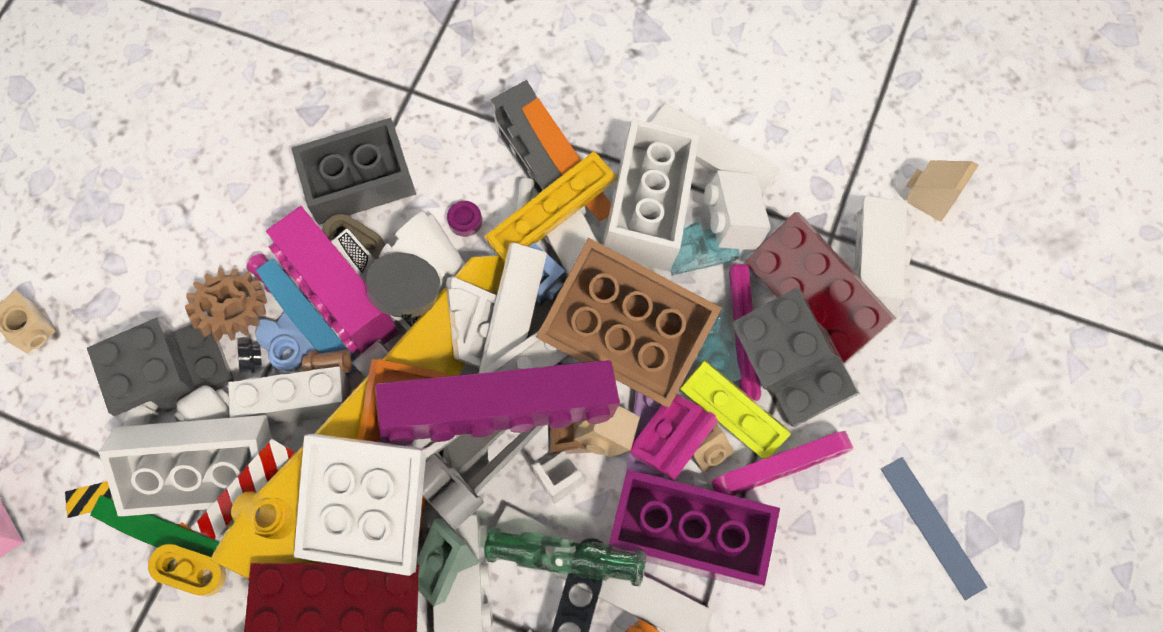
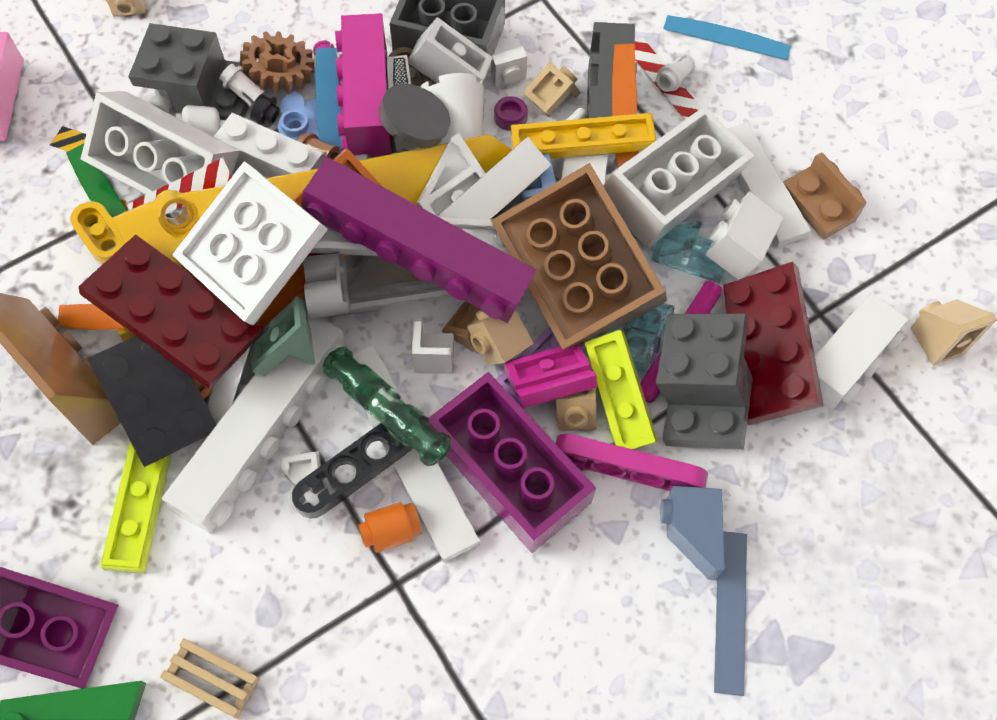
camera: 30 degrees right, 5 degrees down
none -> white pin [219,64,265,108]
none -> white brick [408,17,493,83]
none -> white plate [491,46,528,87]
none -> tan bracket [523,62,581,117]
none -> sticker [634,37,702,120]
none -> white pin [656,53,696,92]
none -> sand blue slope [660,486,725,580]
none -> dark azure sticker [663,15,791,60]
none -> medium nougat bracket [783,152,866,240]

